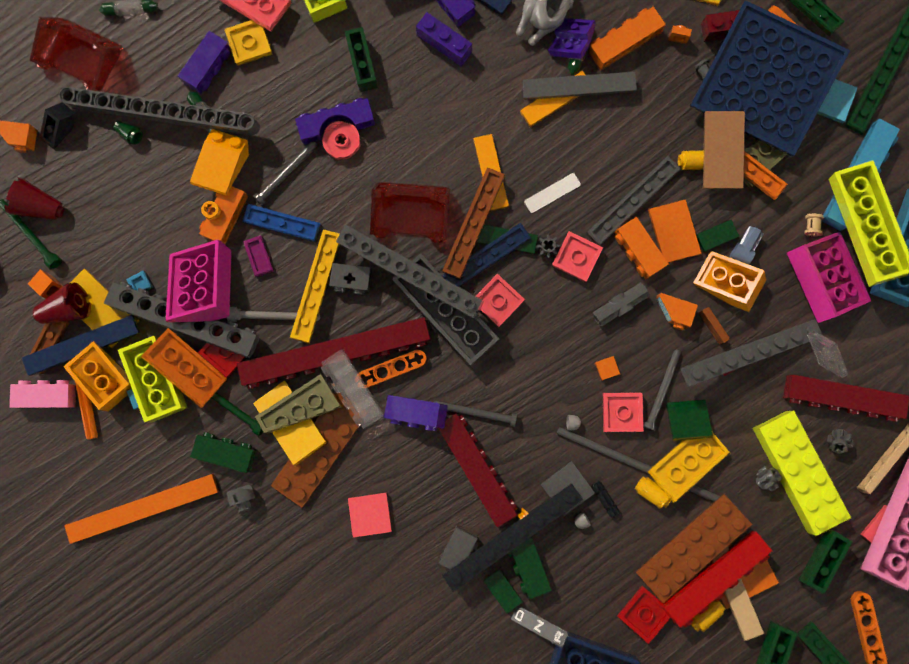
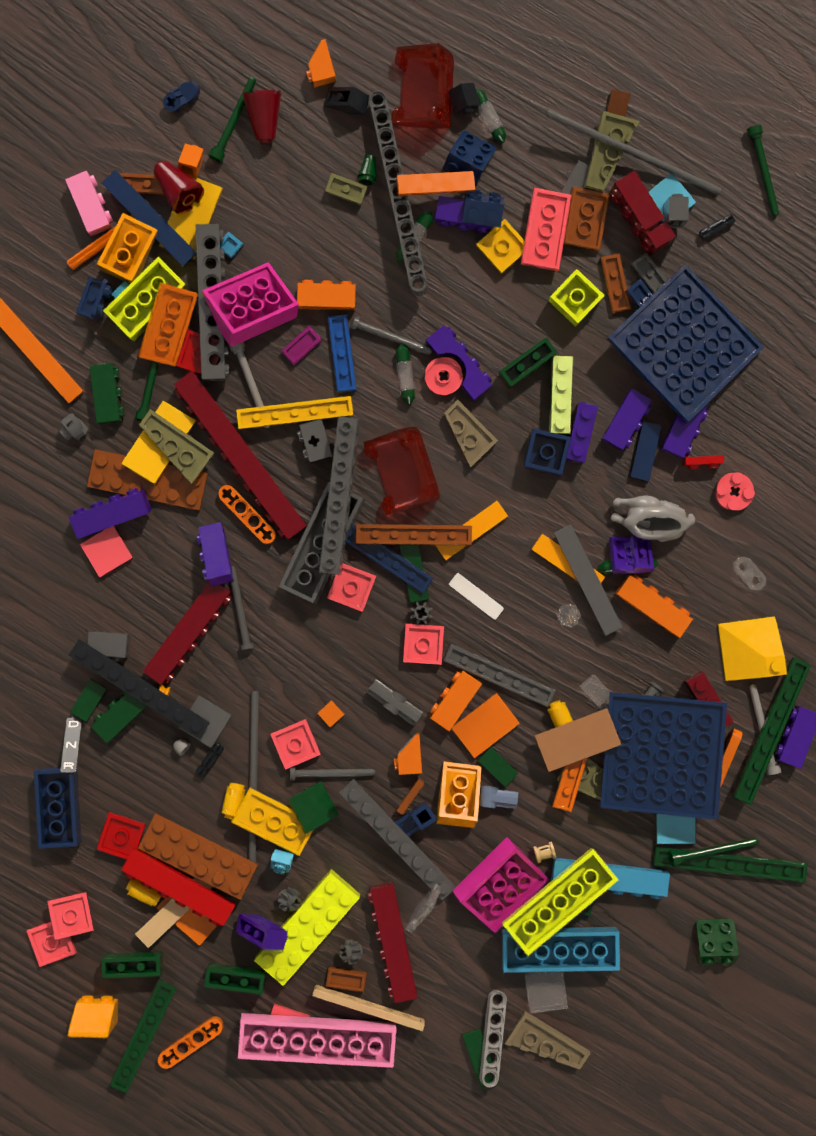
camera: 65 degrees right, 5 degrees up
light orange slope [190,129,249,195] -> none
light orange bush [201,201,221,220] -> none
clear brick [321,349,384,429] -> none
light grey hinge [566,415,581,431] -> none
orange plate [668,25,692,44] -> none
none -> dark purple brick [69,488,152,539]
none -> dark blue bracket [76,276,113,322]
none -> dark purple brick [235,913,288,950]
none -> medium azure plate [270,849,294,875]
none -> olive plate [325,173,368,206]
none -> dark orange tile [326,966,367,993]
none -> dark blue brick [395,802,437,836]
none -> orange tile [396,171,475,196]
none -> piece [396,344,415,405]
none -> dark blue bracket [443,131,496,186]
none -> dark tan wing [444,400,498,468]
none -> black brick [448,83,481,115]
none -> dark blue bracket [462,190,504,228]
none -> dark blue brick [523,428,571,476]
none -> yellowish green arch [549,356,573,436]
none -> clear gear [556,604,581,627]
none -> clear tile [579,674,610,710]
none -> dark green piece [669,838,759,867]

